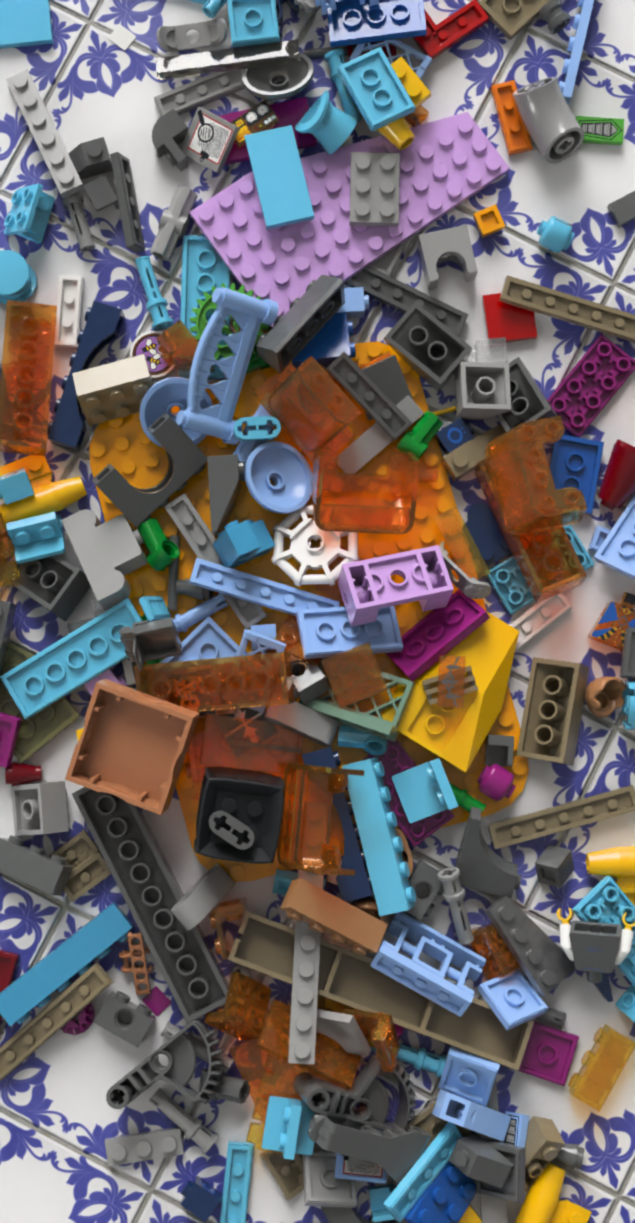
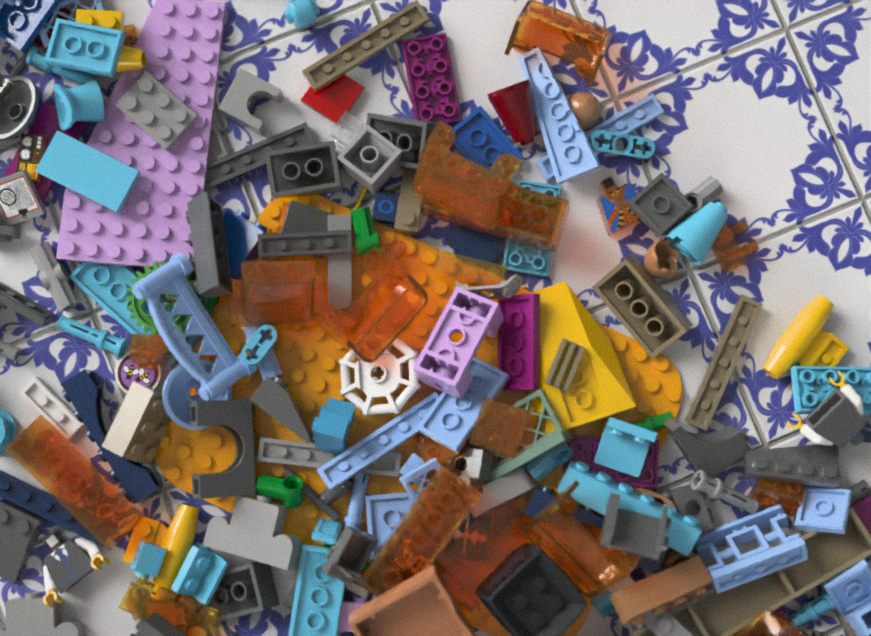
camera: 50 degrees left, 0 degrees up
dark grey beam [208,810,254,850] -> none
light blue dish [244,441,313,514] -> none
light blue brick [337,287,369,319] -> none
clear orange tile [437,655,465,708] -> none
light orange plate [473,204,505,238] -> none
magenta head [477,764,516,801] -> none
dark grey panel [485,735,514,767] -> none
tile [510,587,573,652] -> none
dark grey panel [535,845,574,888] -> none
none -> dark grey panel [599,493,671,560]

